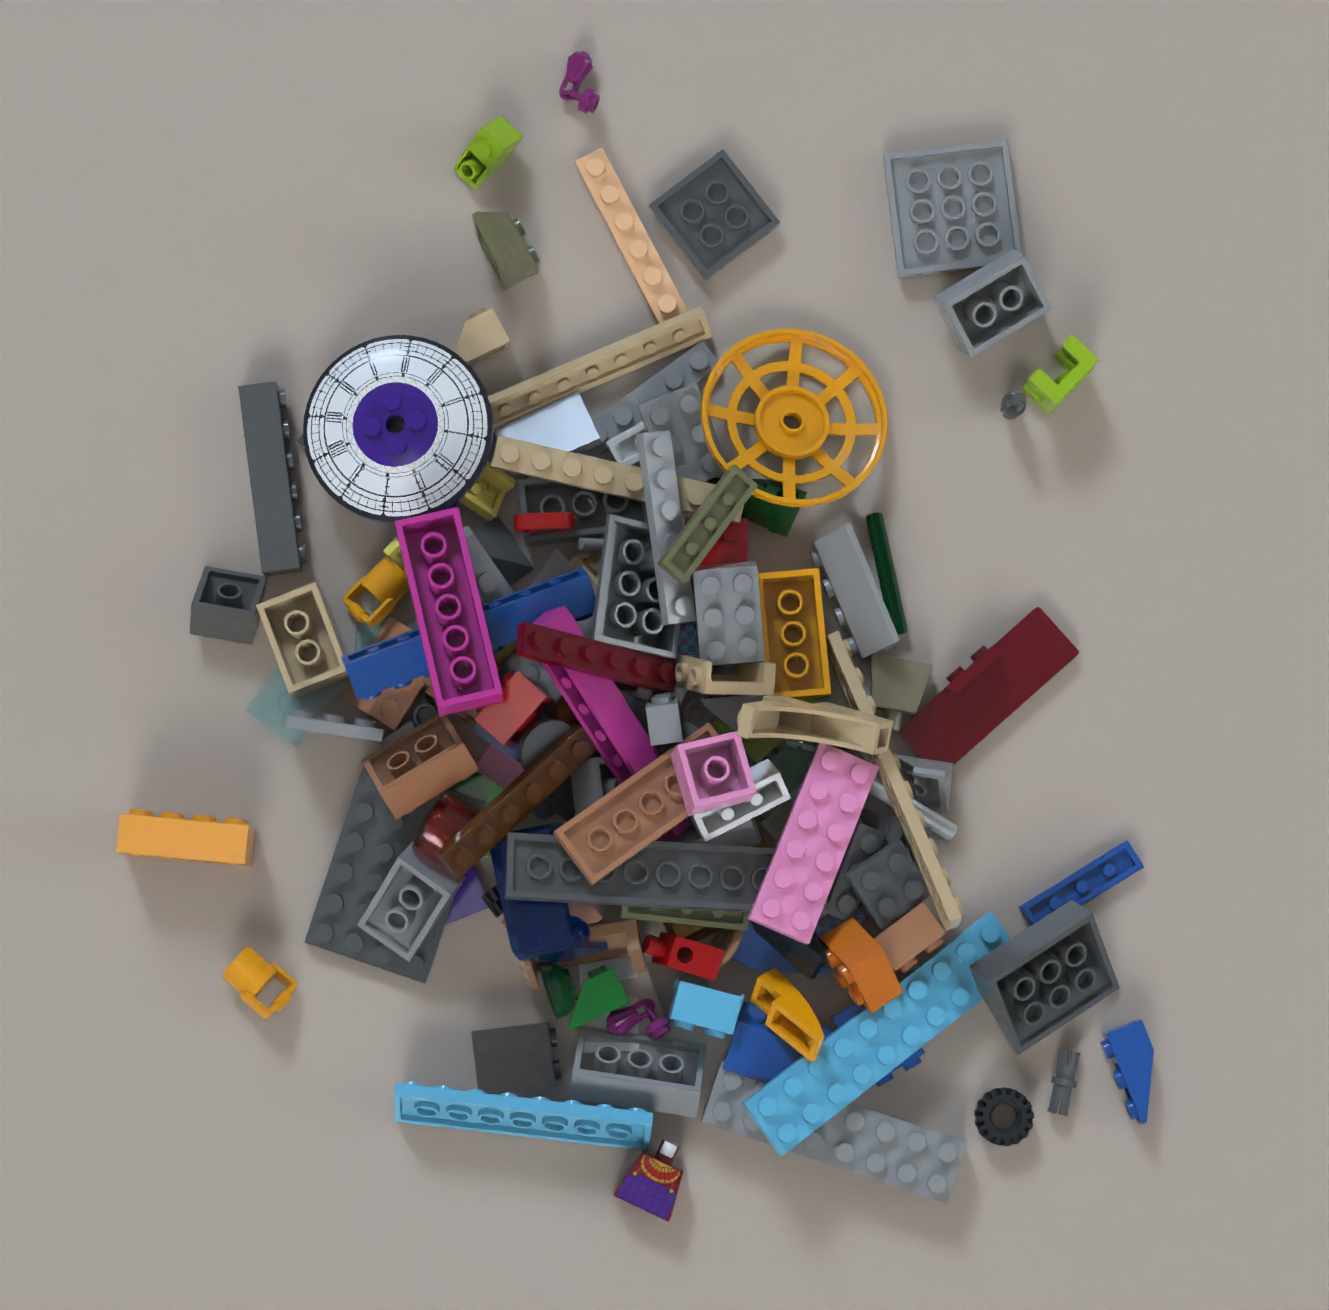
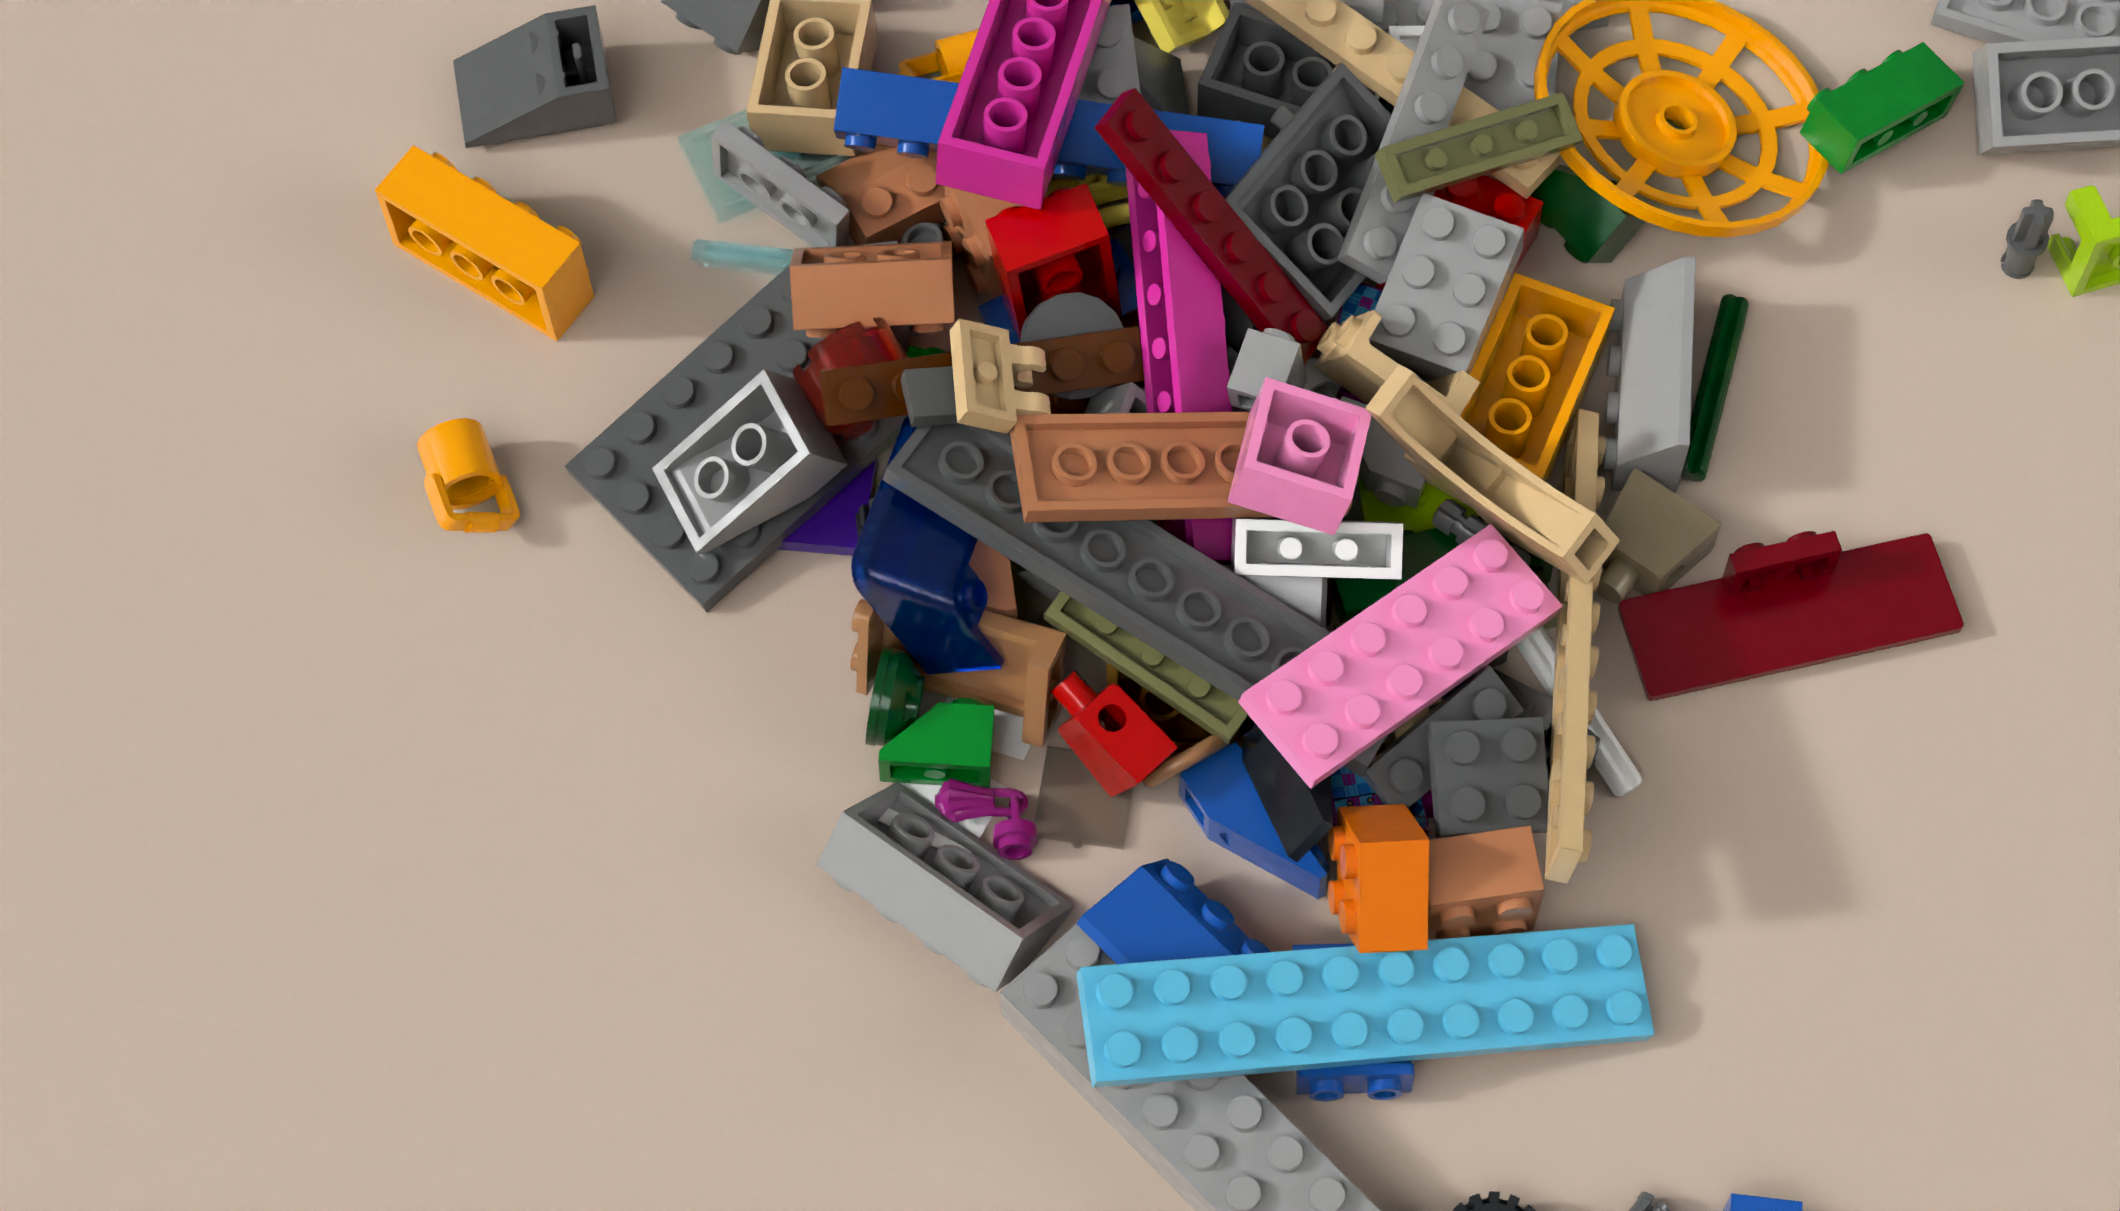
camera: 35 degrees right, 20 degrees down
medium azure plate [394,1081,653,1151] -> none
black panel [471,1022,562,1094] -> none
red beam [514,512,575,533] -> none
torso [613,1139,683,1222] -> none
medium azure brick [667,977,745,1039] -> none
light orange slope [750,968,825,1063] -> none
light grey slope [897,755,954,812] -> none
dark grey slope [969,900,1120,1055] -> none
blue tile [1019,840,1144,926] -> none
none -> dark grey slope [453,5,617,148]
none -> clear light blue tile [691,239,793,275]
none -> dark grey tile [900,366,960,427]
none -> tan plate [949,318,1051,434]
none -> green brick [1799,42,1965,174]

